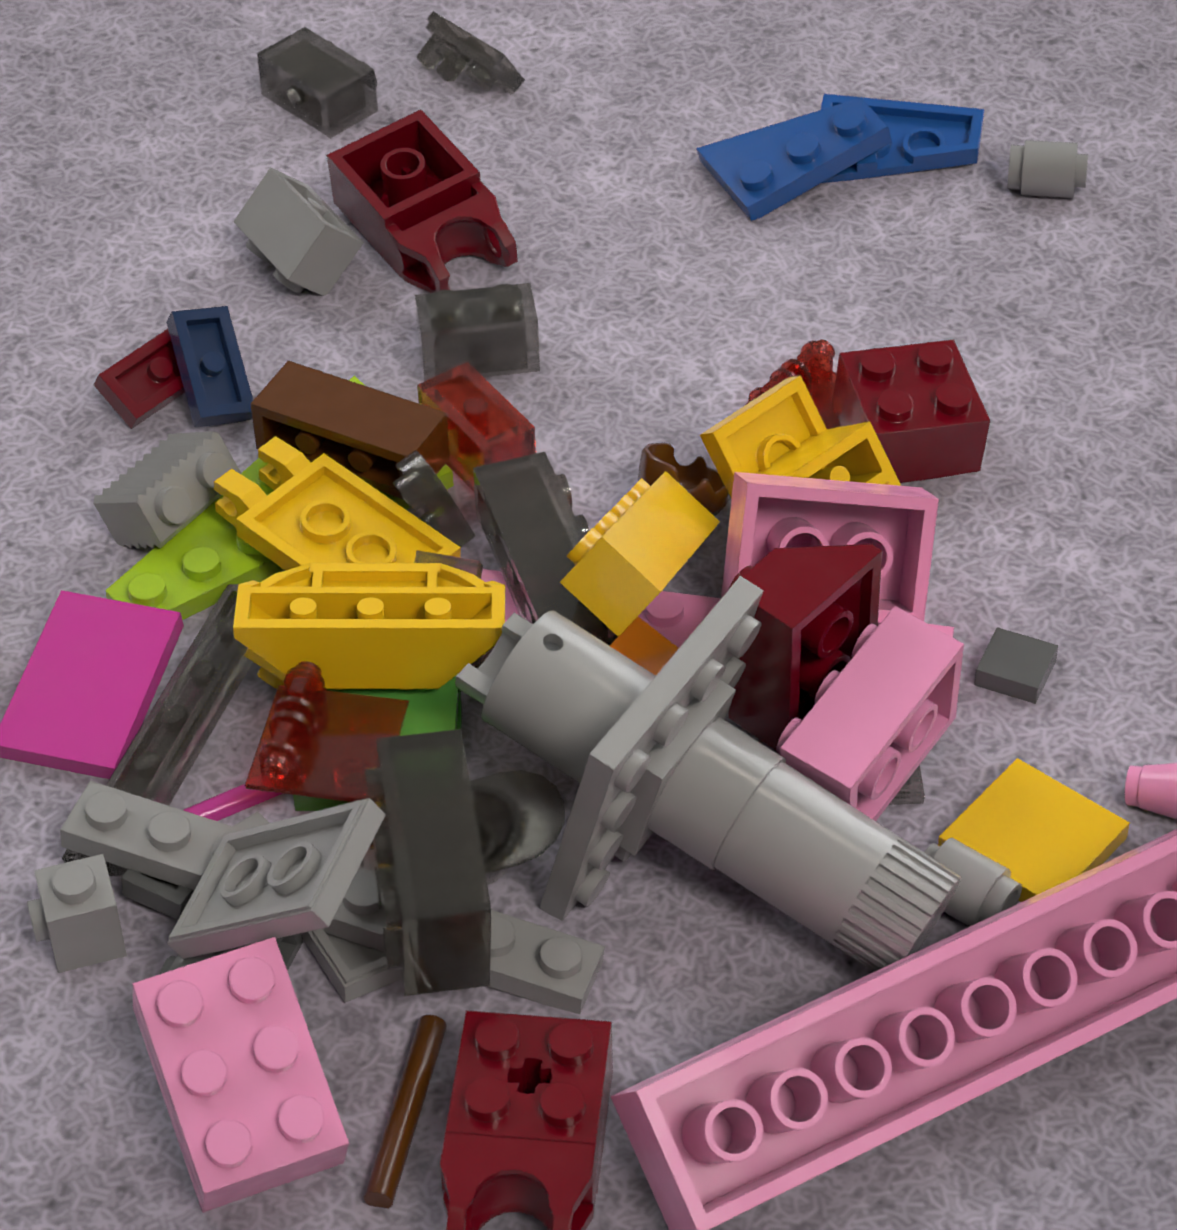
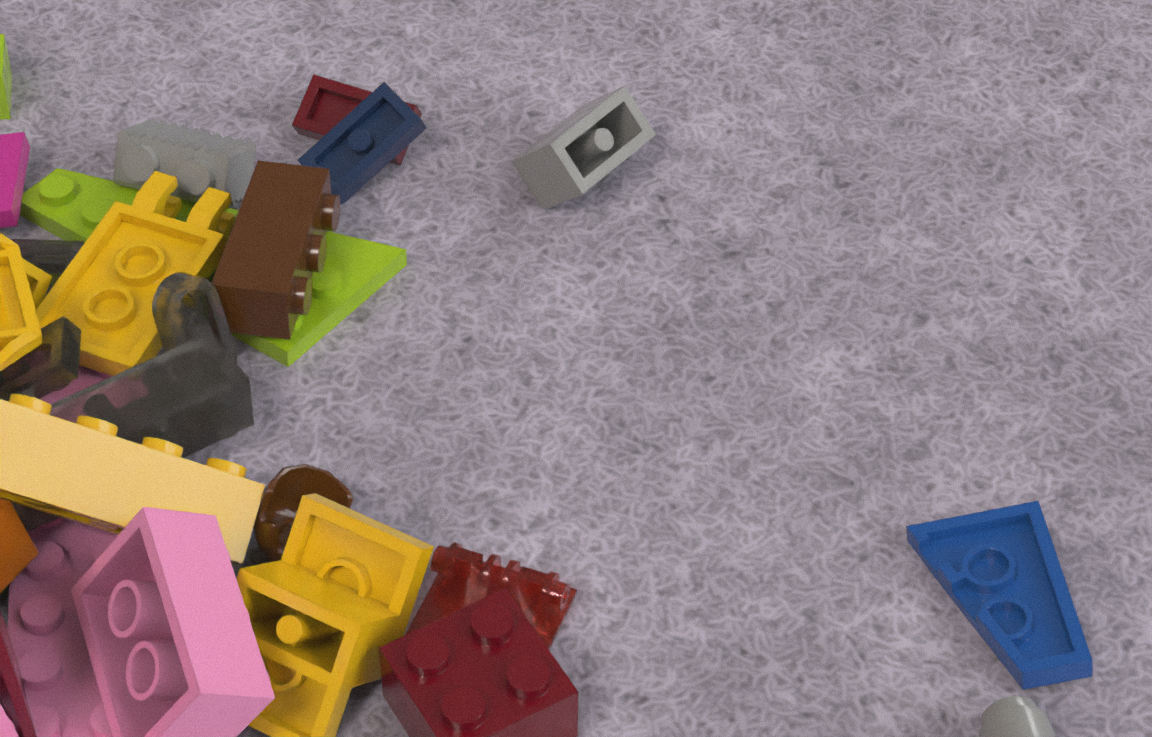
camera: 70 degrees right, 0 degrees up
clear smoke brick [257,27,378,138] -> none
dark red brick [327,109,518,300] -> none
clear smoke brick [415,283,540,384] -> none
clear smoke plate [417,11,525,95] -> none
clear red brick [417,362,537,505] -> none
blue wing [696,98,892,221] -> none

